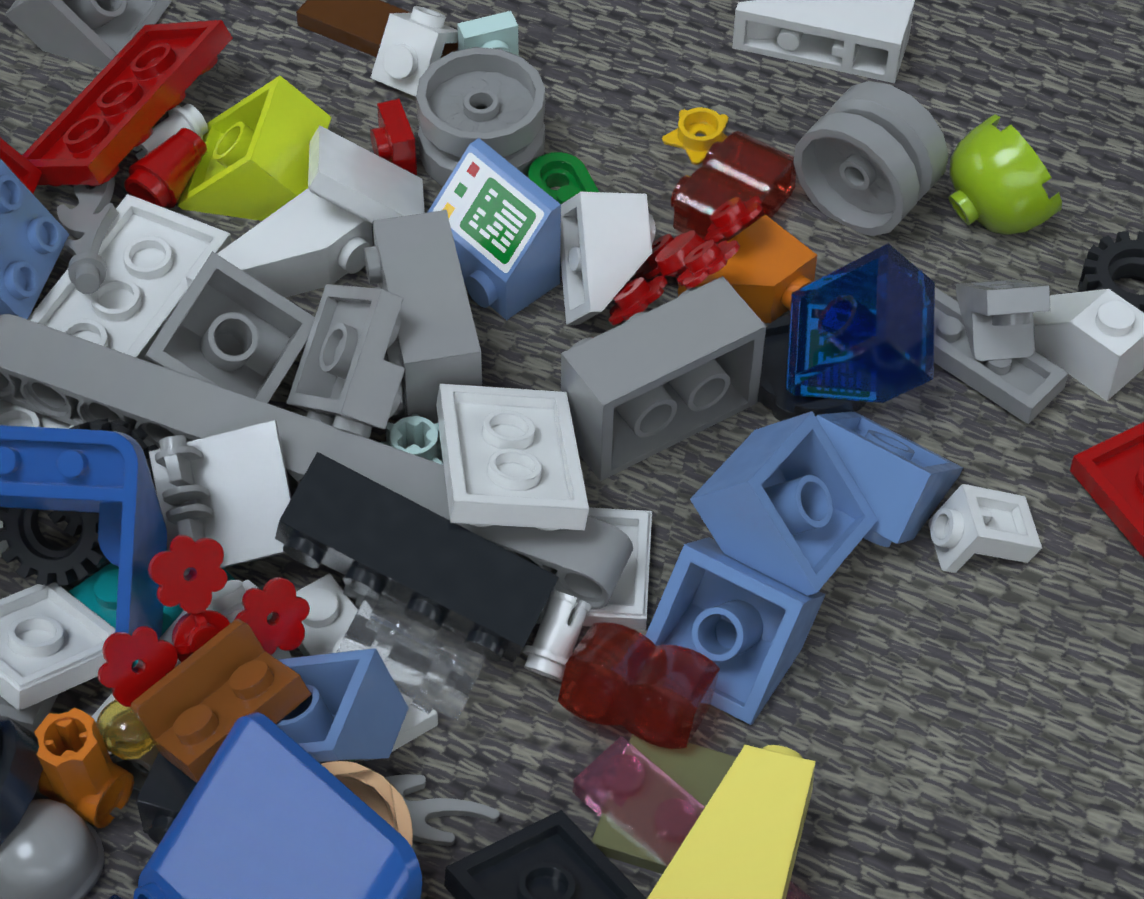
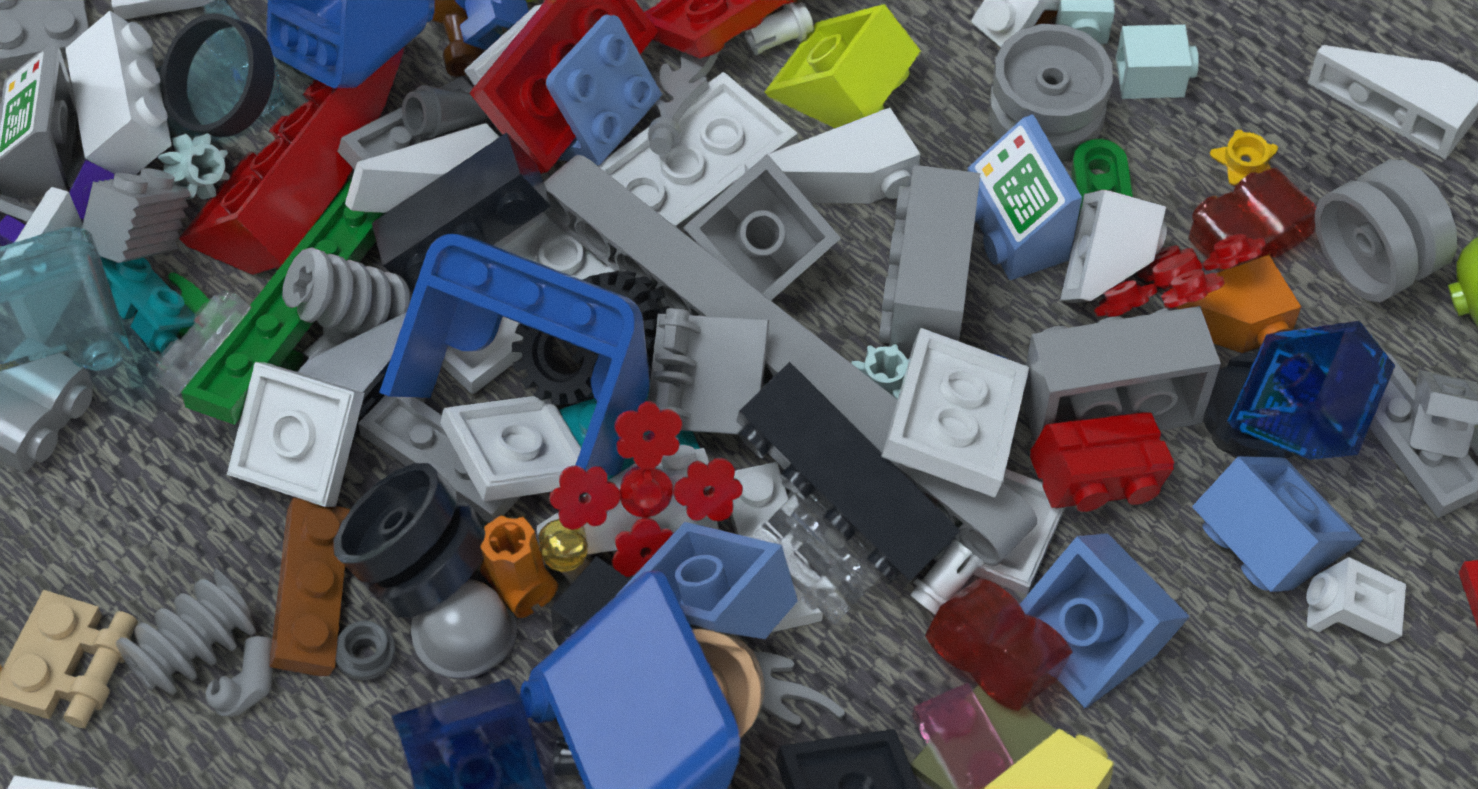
camera: 20 degrees right, 5 degrees up
red cone [124,128,207,208] -> none
dark orange bracket [131,619,311,783] -> none
light grey plate [286,284,405,439] -> none
white tile [308,125,425,224] -> none
red plate [370,99,417,176] -> none
medium blue slope [690,411,878,596] -> none
none -> red brick [1030,412,1174,512]
none -> light aqua brick [1116,25,1198,99]

